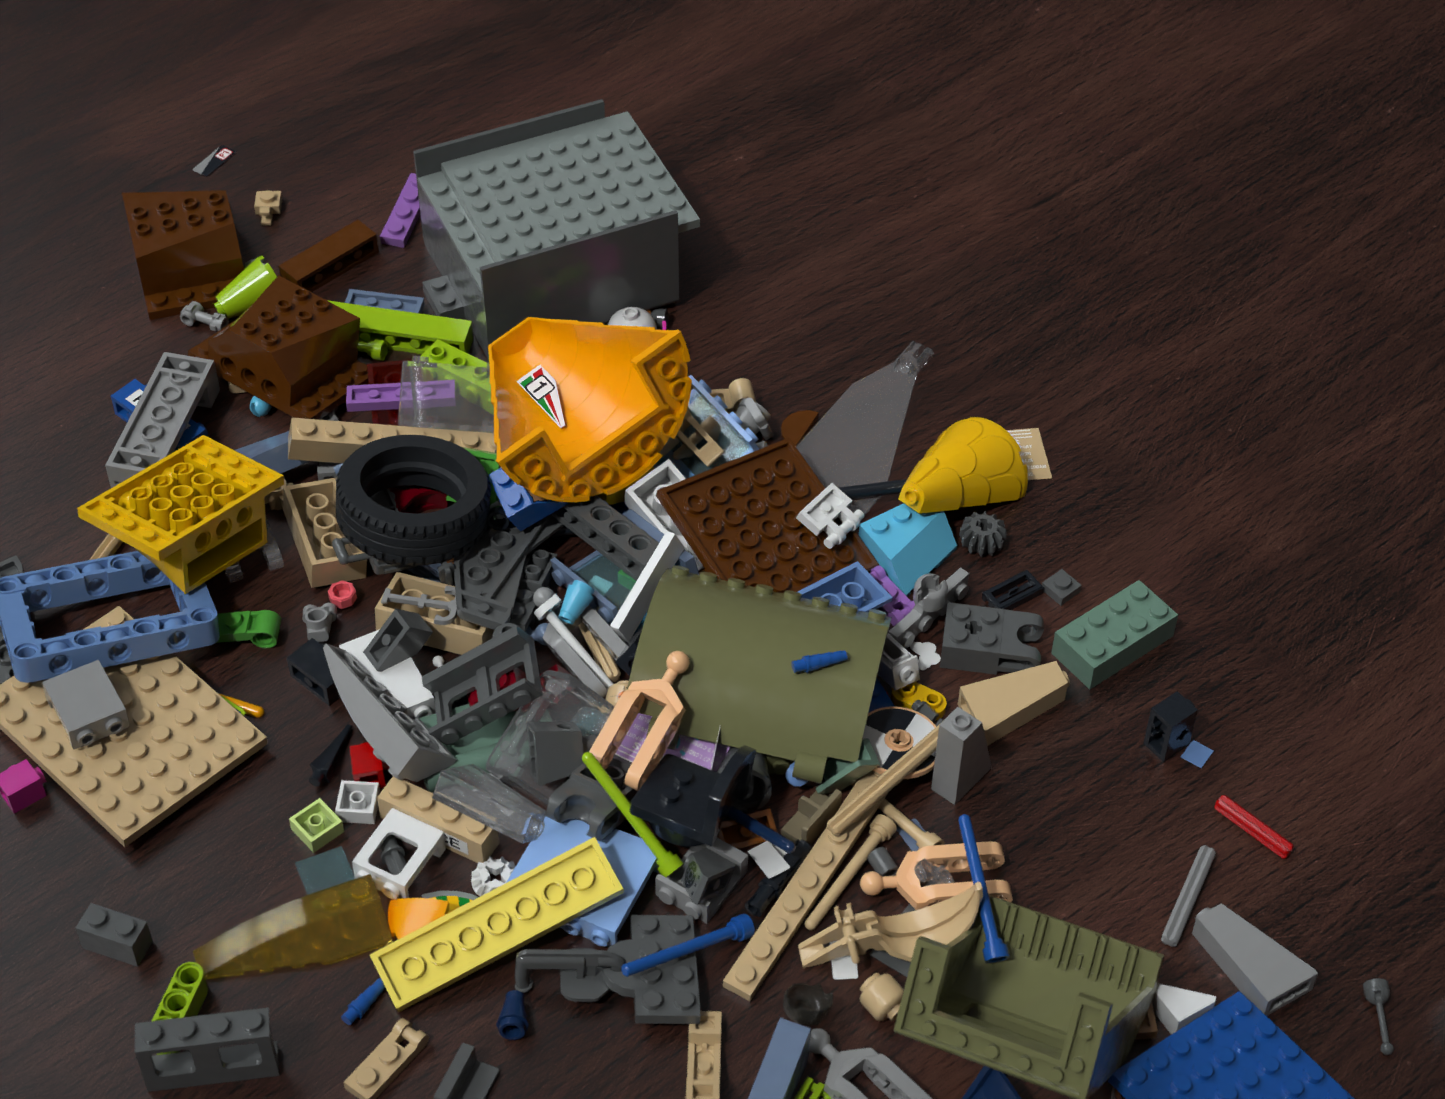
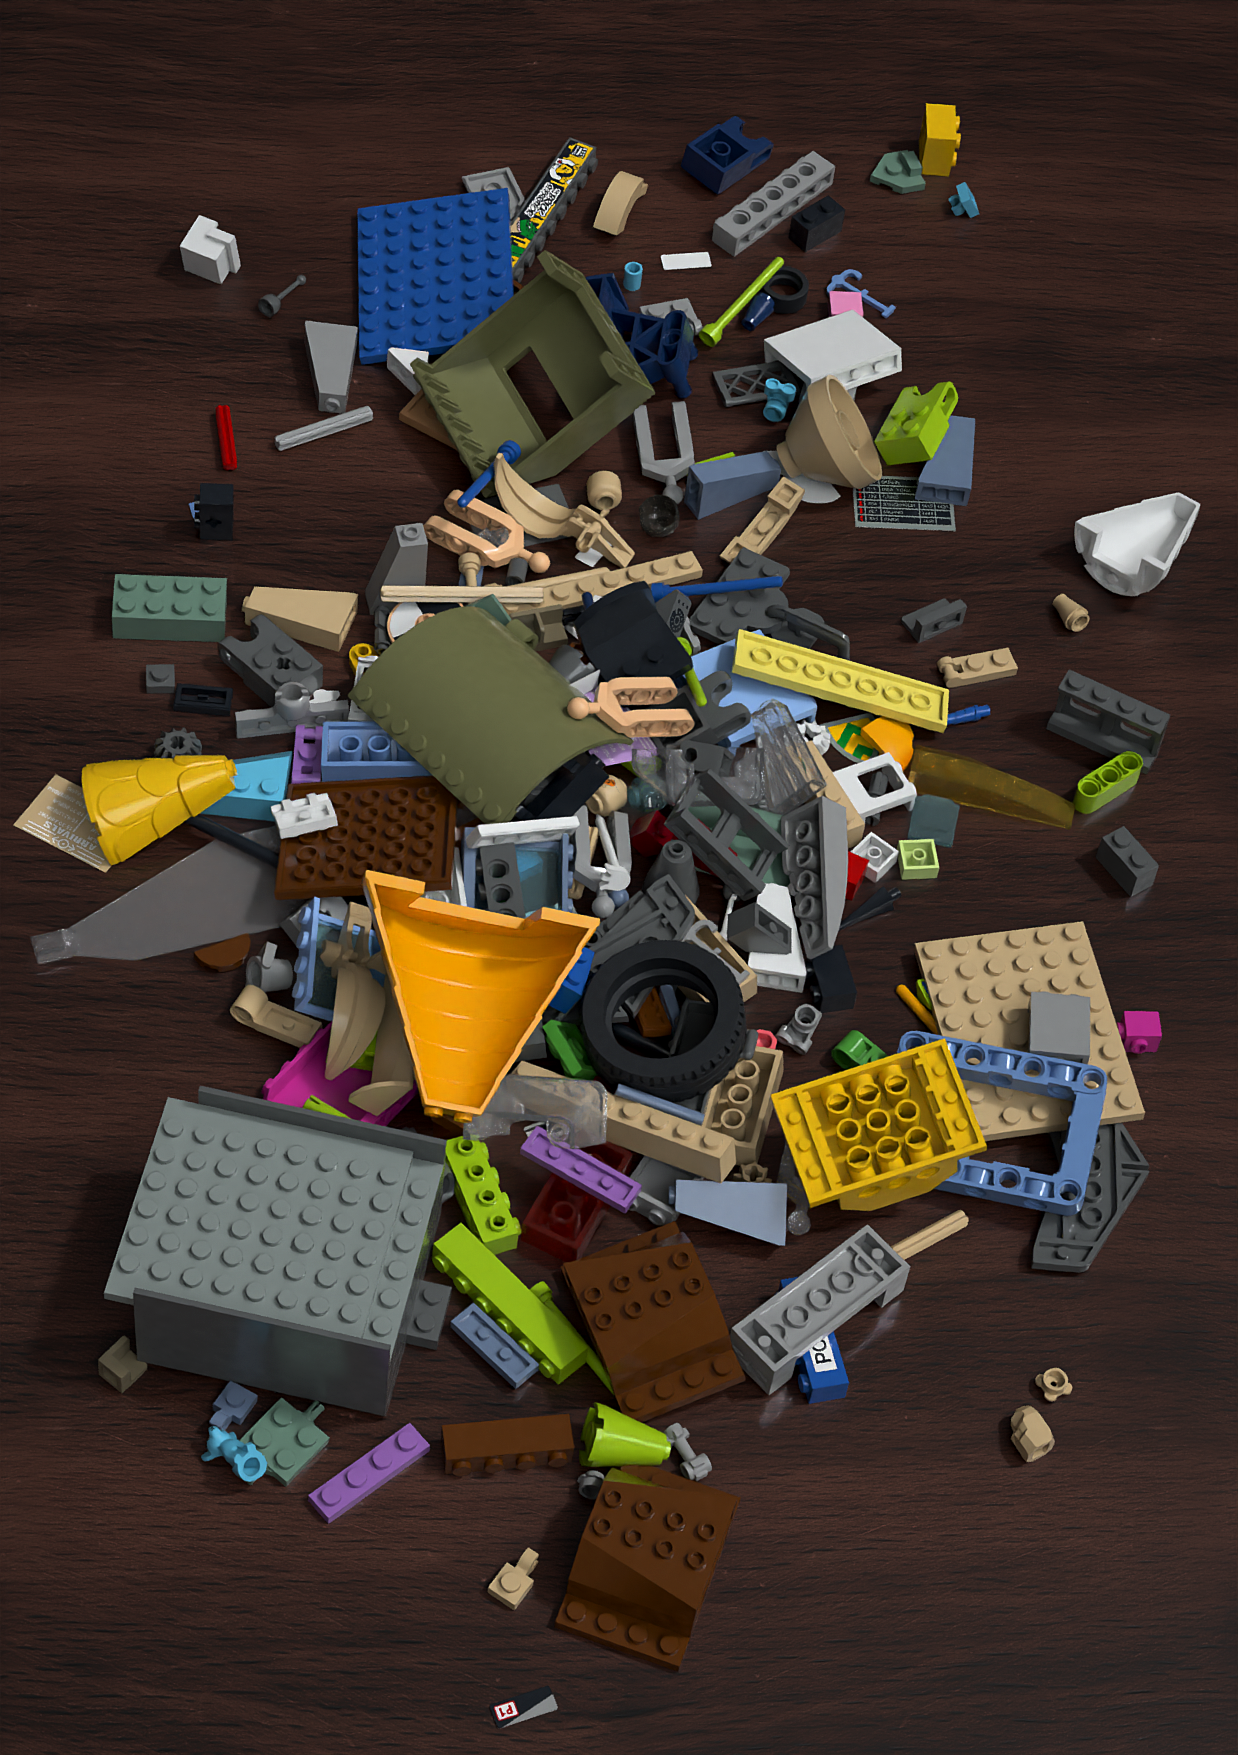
camera: 150 degrees left, 5 degrees up
dark blue cone [496,990,529,1040] -> none
sticker [516,365,565,428] -> none
medium azure cone [558,580,594,625] -> none
blue animal [791,650,848,673] -> none

